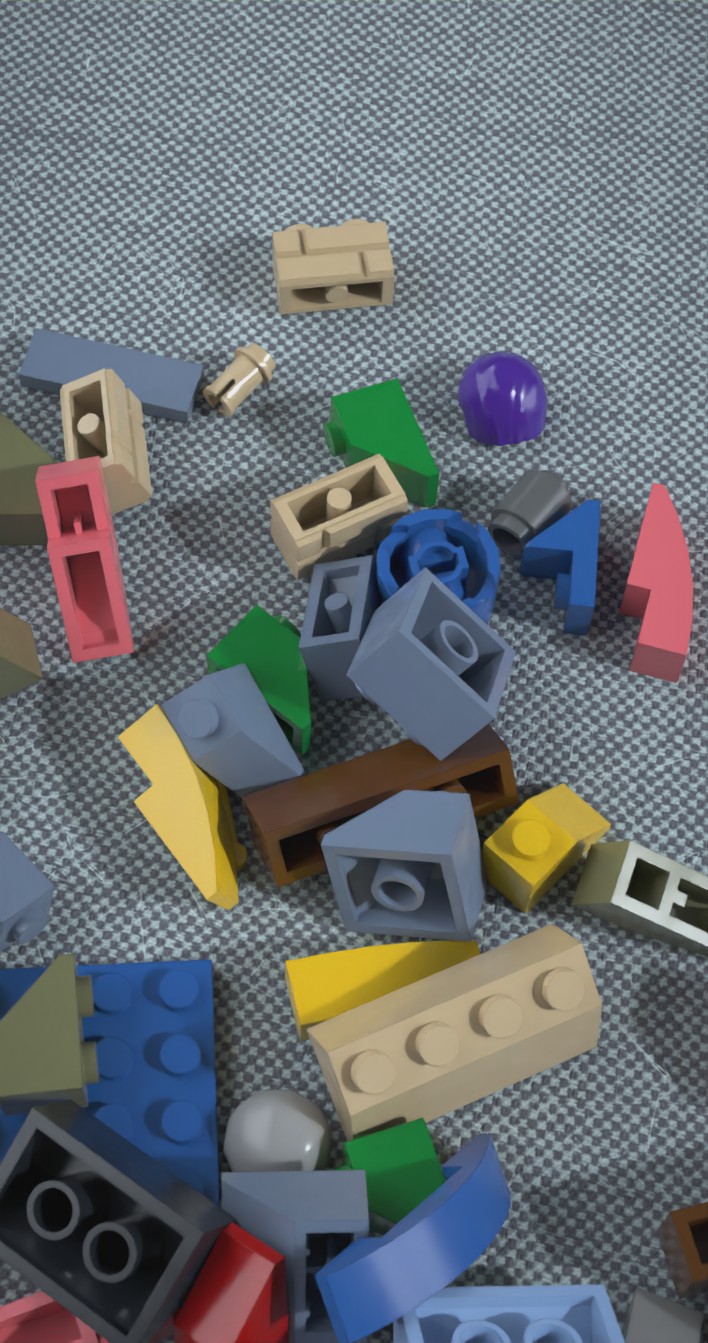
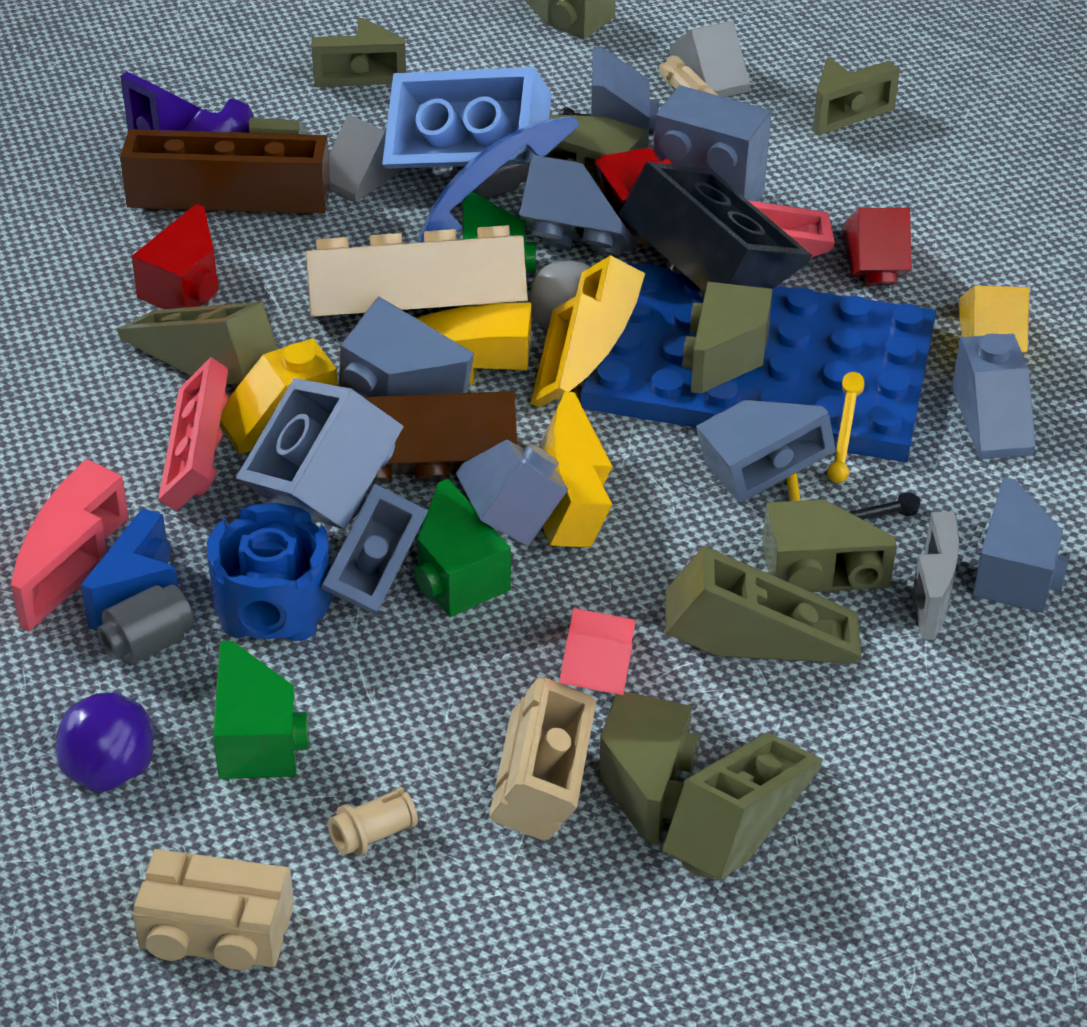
camera: 160 degrees left, 20 degrees down
sand blue tile [19,328,204,423] -> none
tan brick [270,454,408,580] -> none
none -> coral plate [158,357,229,511]
none -> yellow slope [530,255,645,408]

